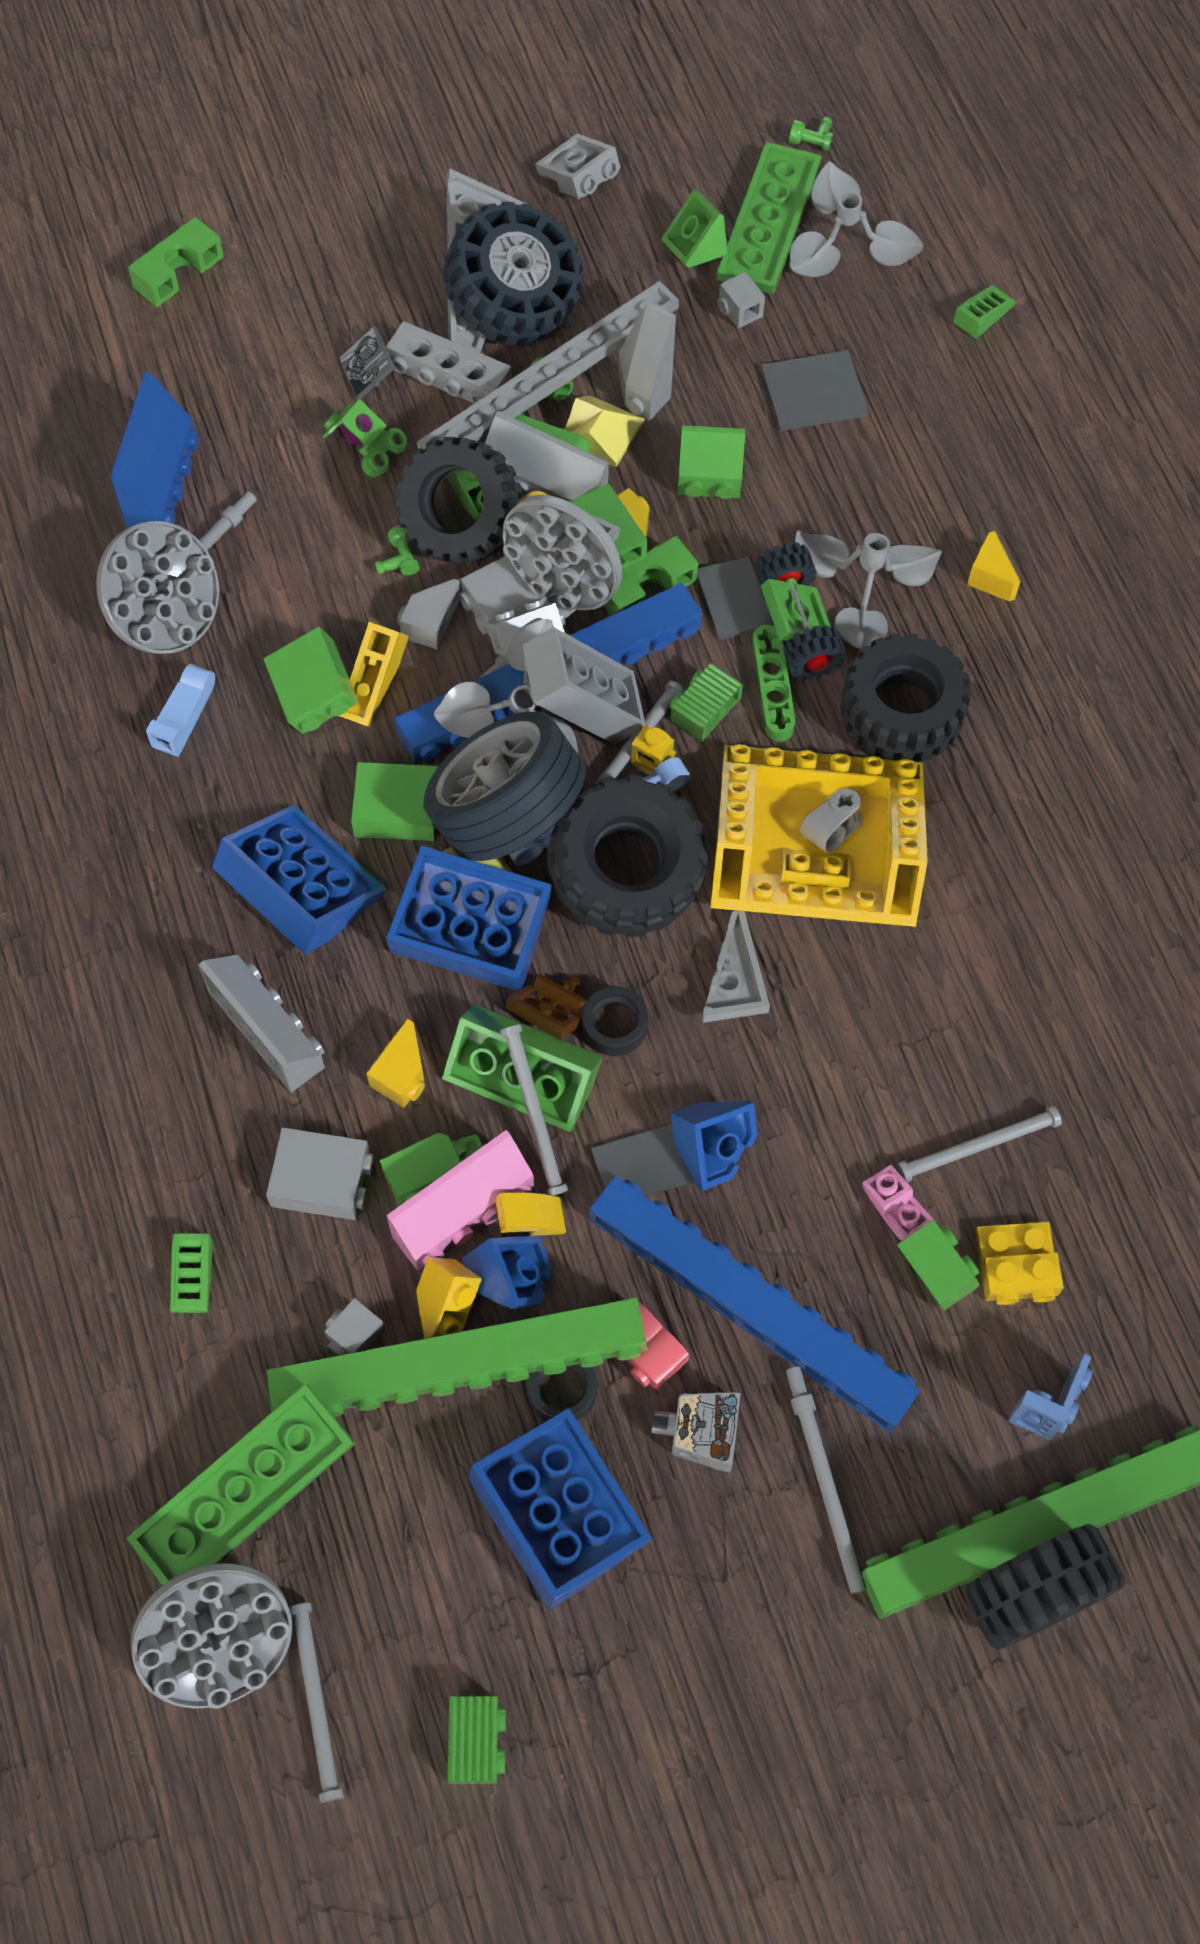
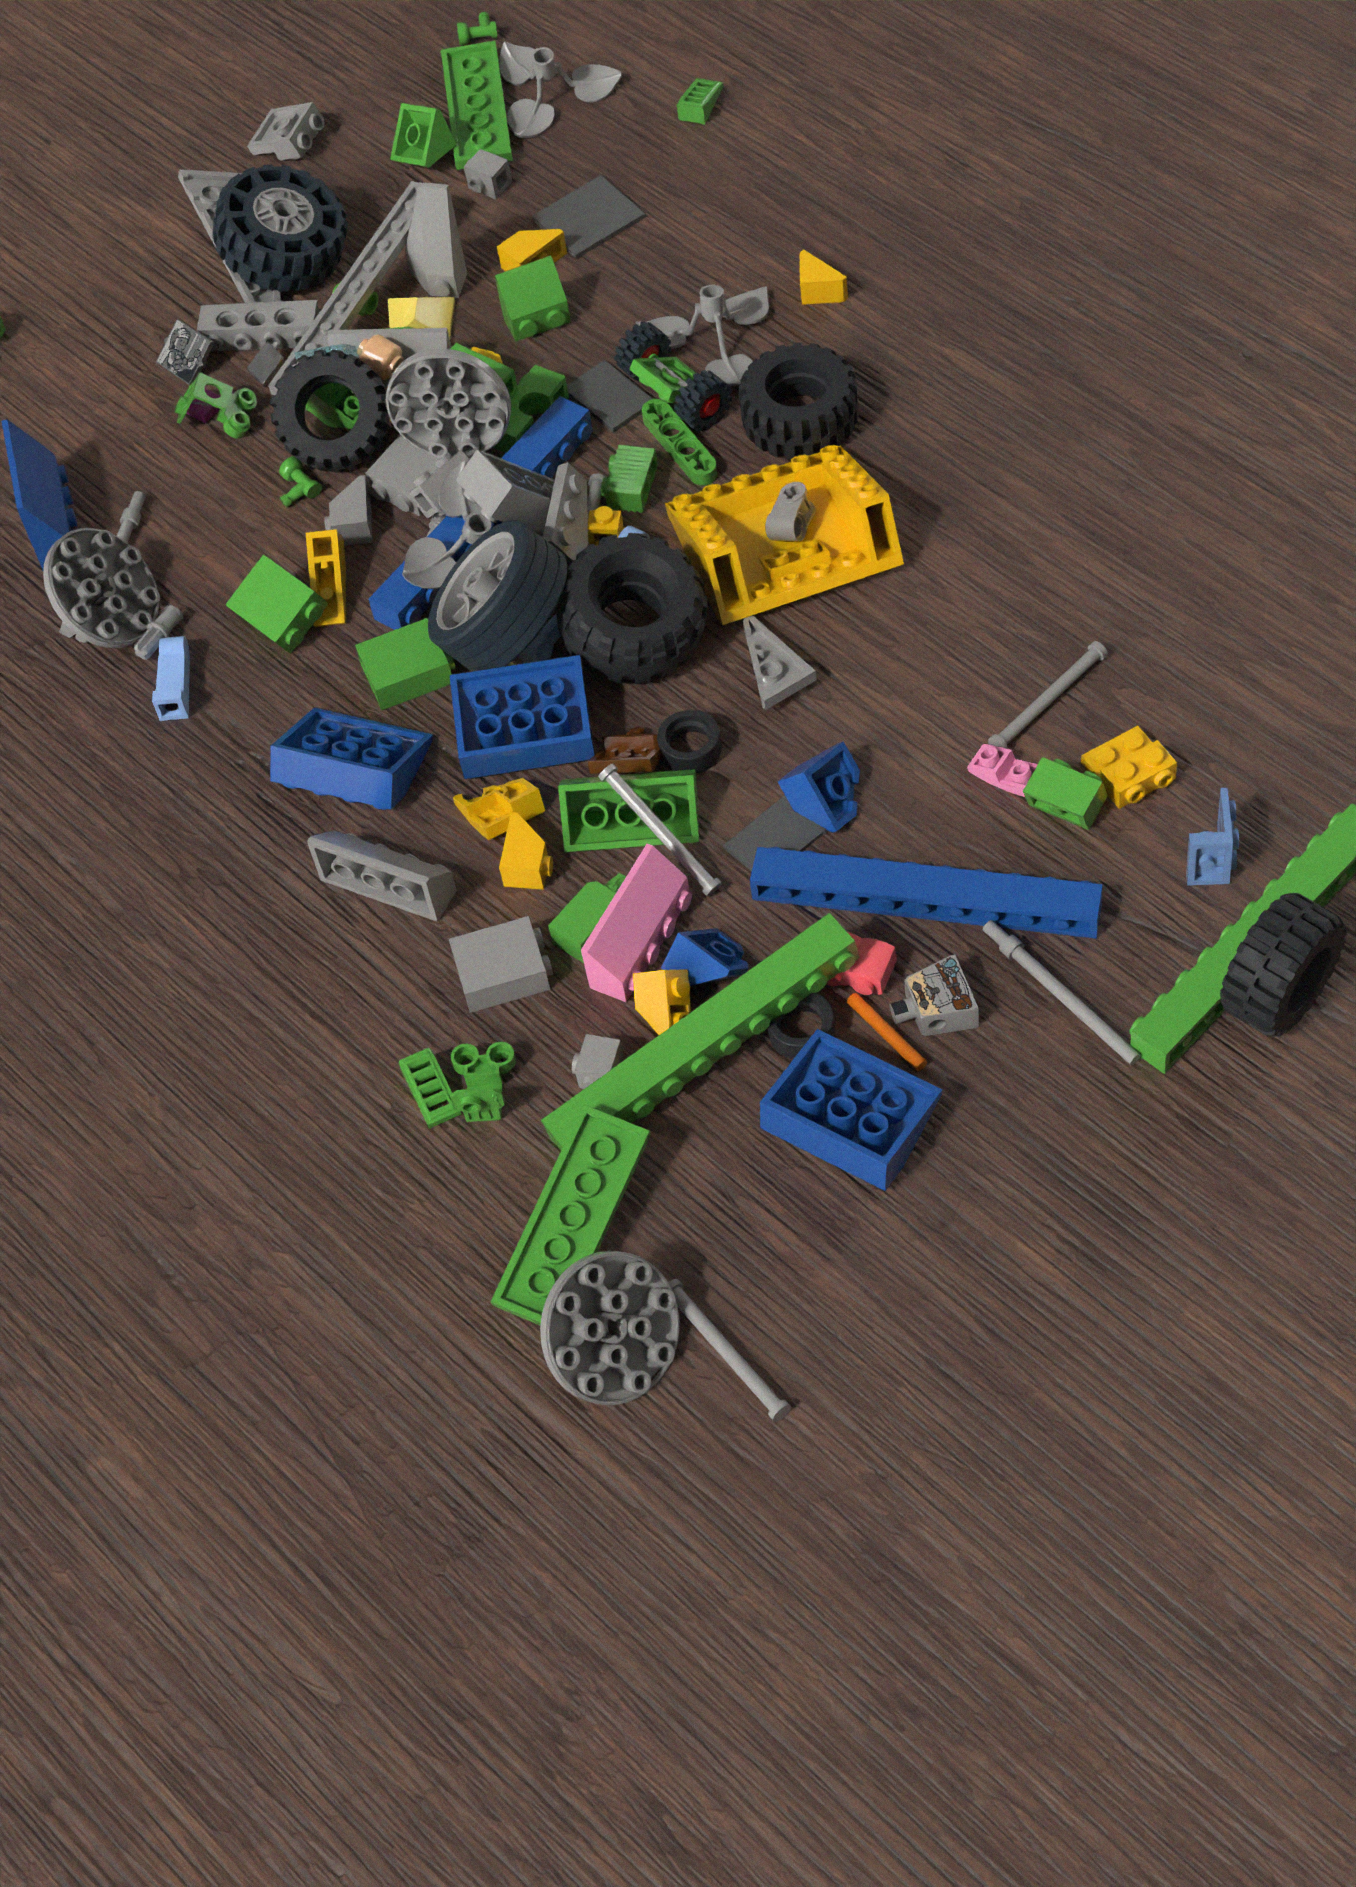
camera: 15 degrees left, 10 degrees down
bright green brick [448,1696,506,1784] -> none
yellow slope [495,1193,566,1236] -> none
none -> light grey axle [134,605,183,660]
none -> flat silver slope [247,342,285,387]
none -> clear light blue piece [294,344,357,359]
none -> light nougat head [357,334,404,381]
none -> bright green piece [451,1042,516,1122]
none -> yellow slope [453,778,545,840]
none -> yellow slope [497,229,567,272]
none -> light grey wing [543,463,588,565]
none -> orange bar [847,993,927,1072]

